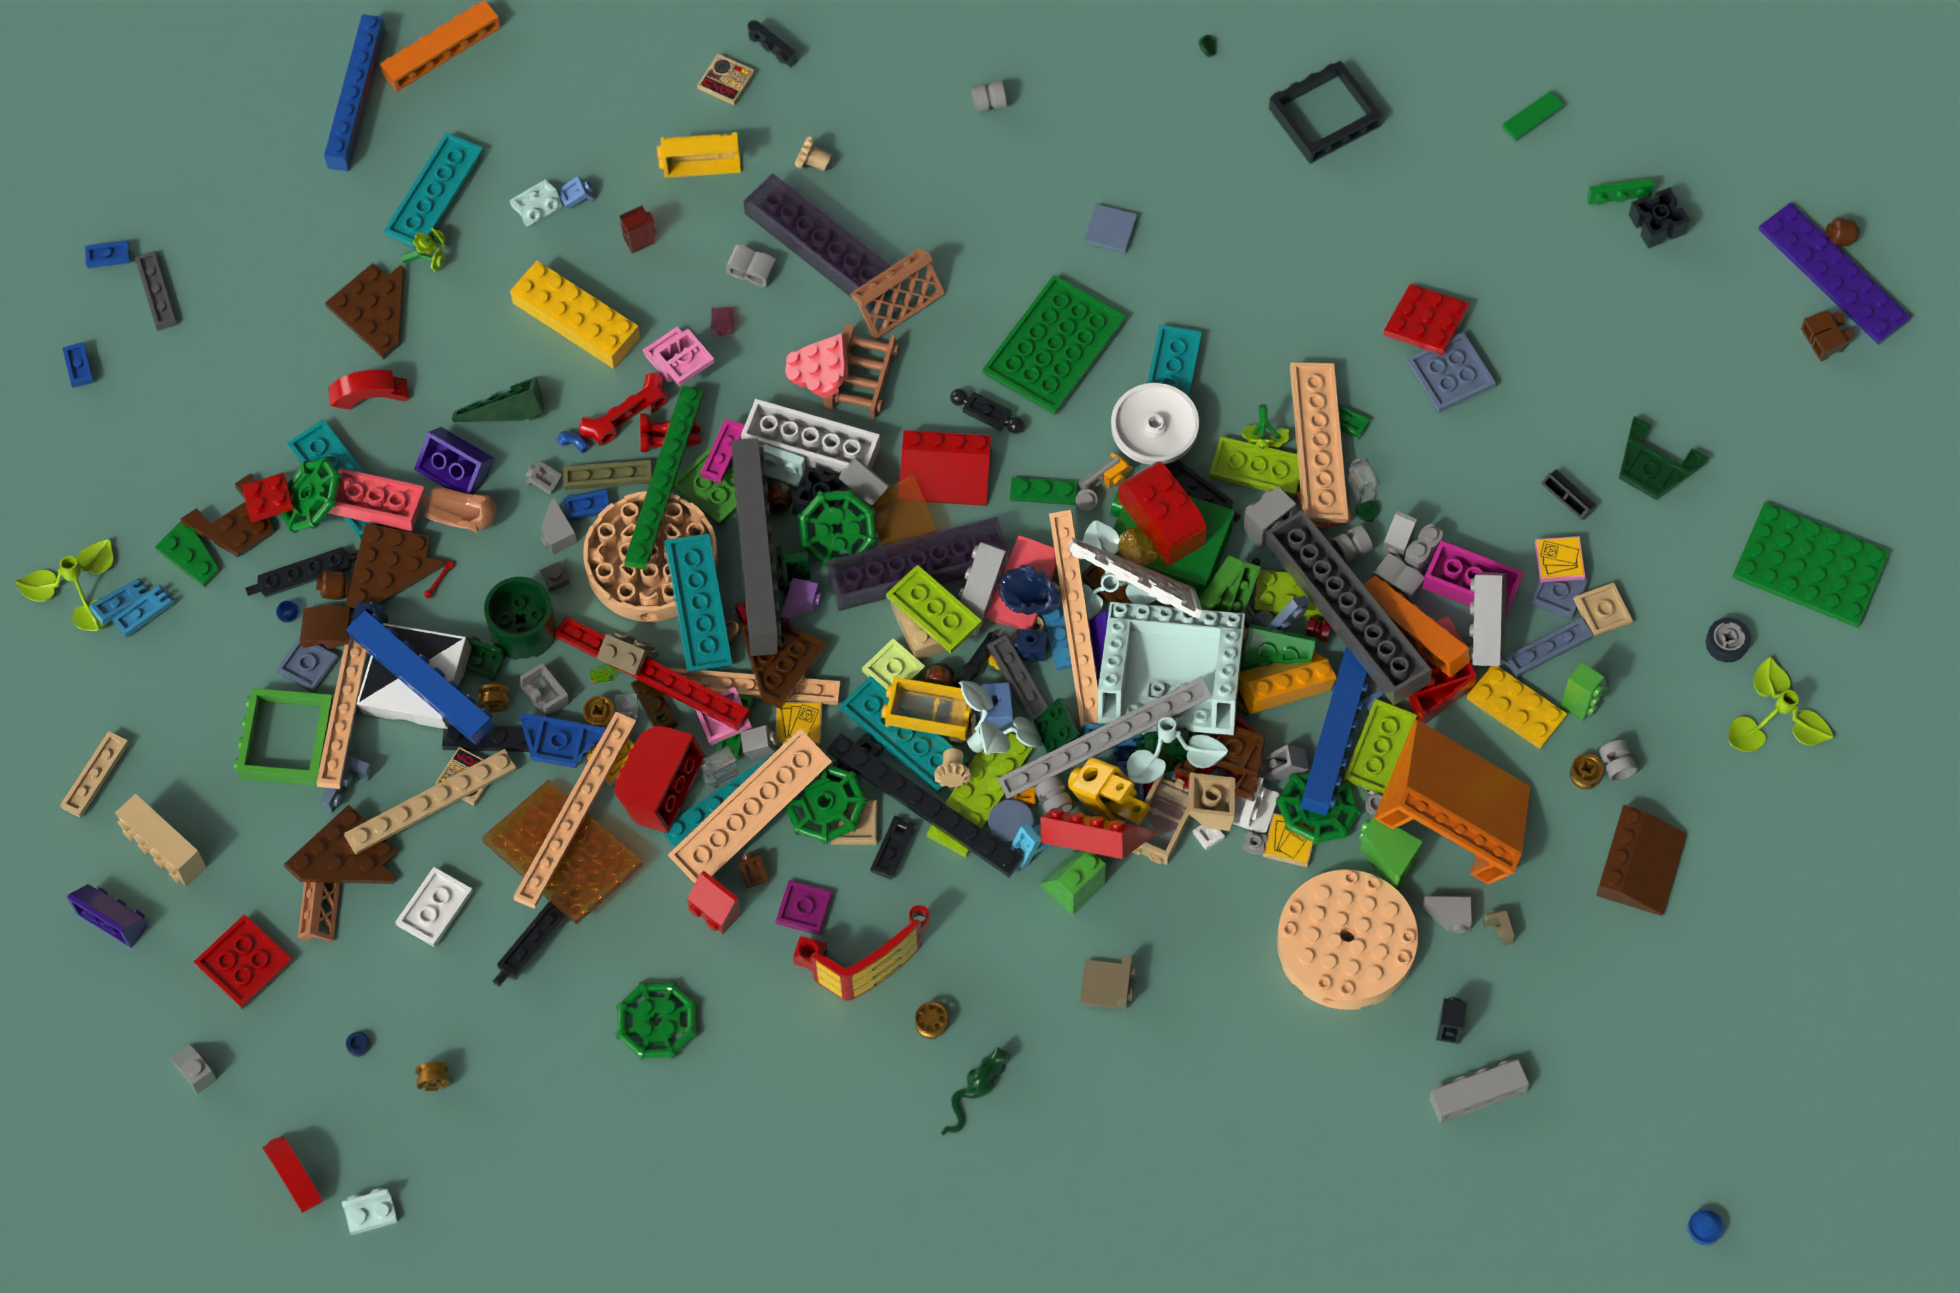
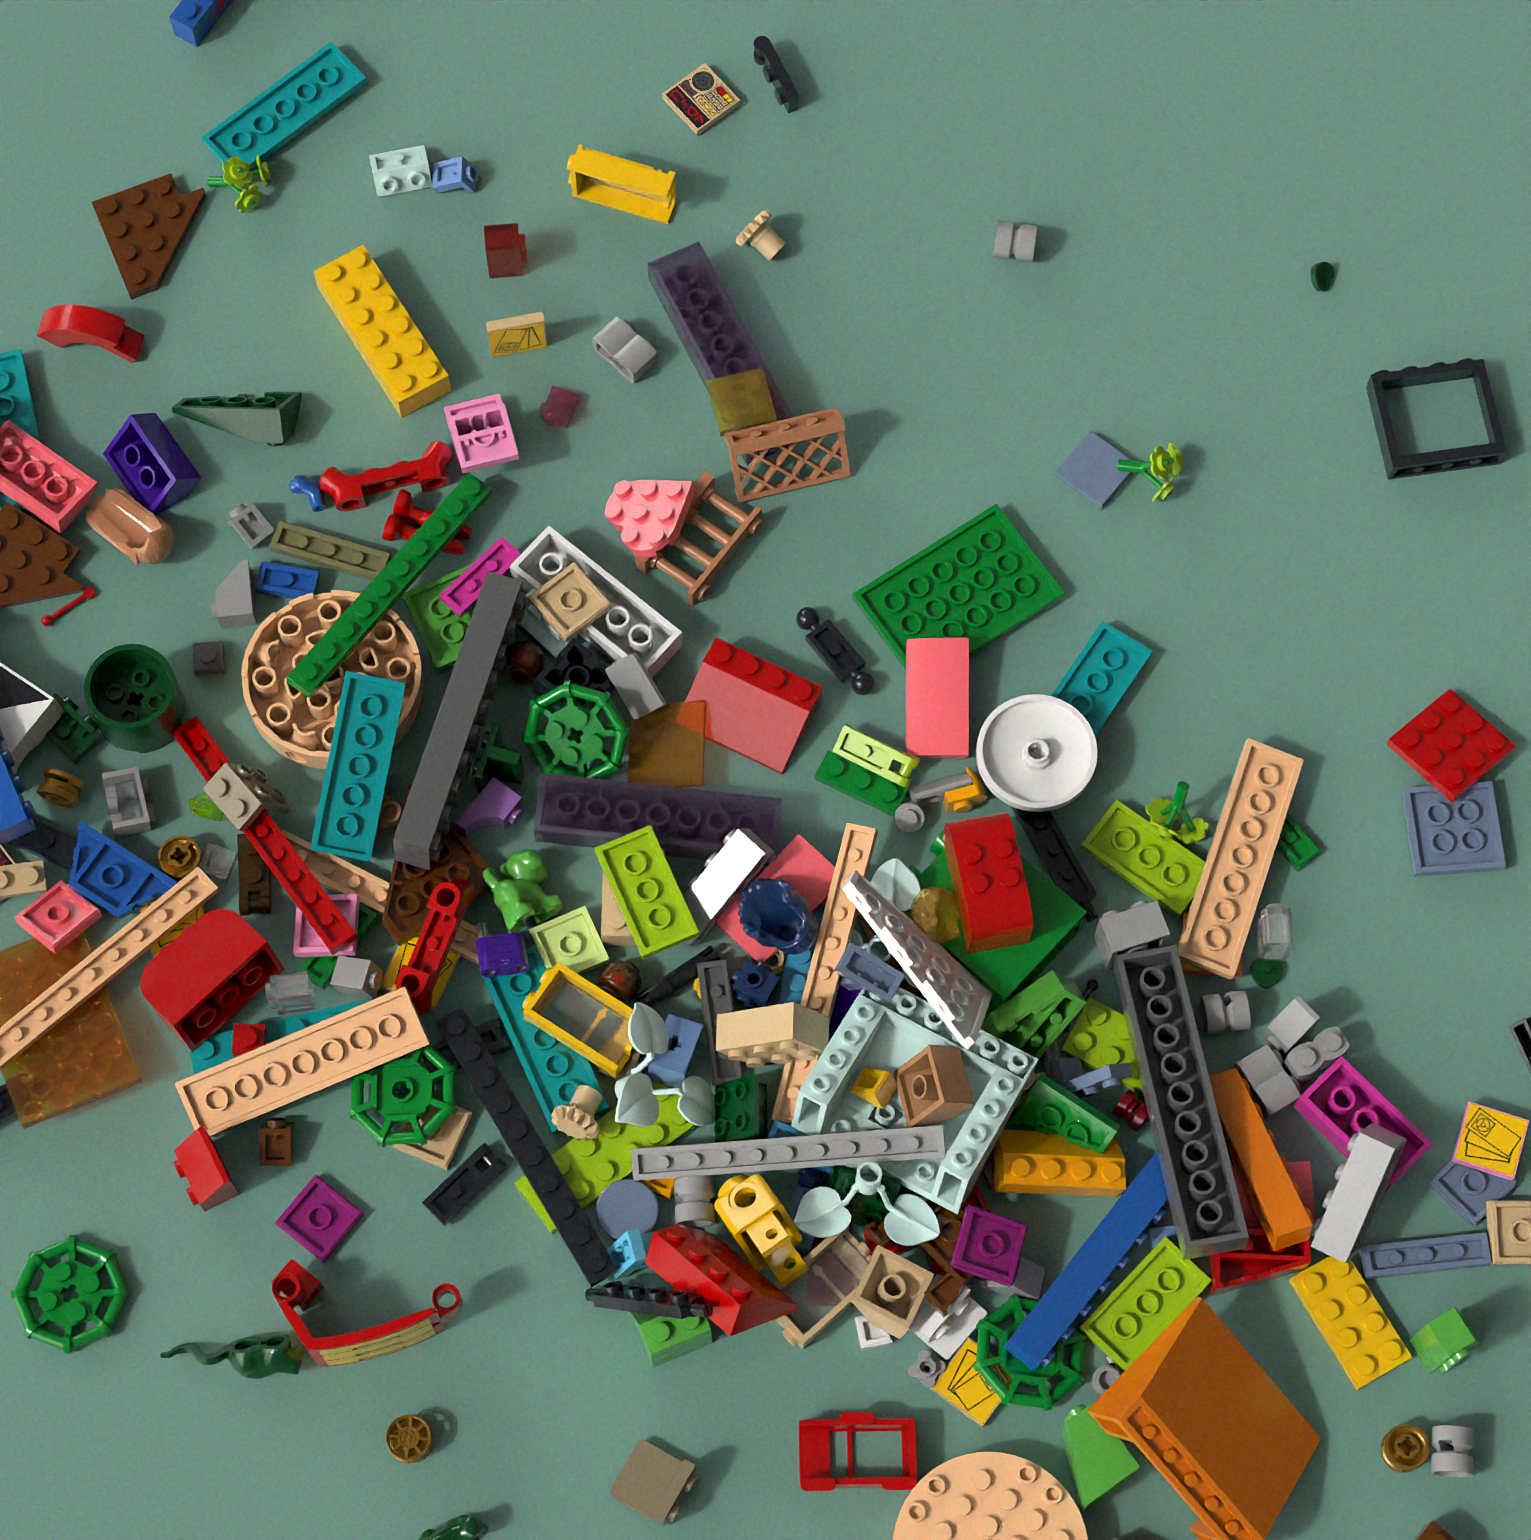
camera: 20 degrees right, 5 degrees up
none -> coral tile [15,880,102,954]
none -> dark green animal [160,1334,304,1379]
none -> red plate [232,1024,267,1057]
none -> red plate [396,878,476,1015]
none -> dark purple piece [475,922,530,978]
none -> bright green animal [483,849,564,933]
none -> tile [486,312,548,358]
none -> tan tile [528,562,612,642]
none -> black plate [585,1281,713,1319]
none -> clear yellow plate [706,368,777,437]
none -> tan brick [716,1002,829,1068]
none -> red piece [799,1412,917,1492]
none -> plate [832,724,920,788]
none -> sand blue bracket [834,943,905,1002]
none -> yellow slope [850,1066,897,1109]
none -> medium nougat slope [894,1045,974,1128]
none -> coral slope [906,638,969,759]
none -> magenta tile [950,1205,1028,1287]
none -> lime plant [1117,442,1184,502]

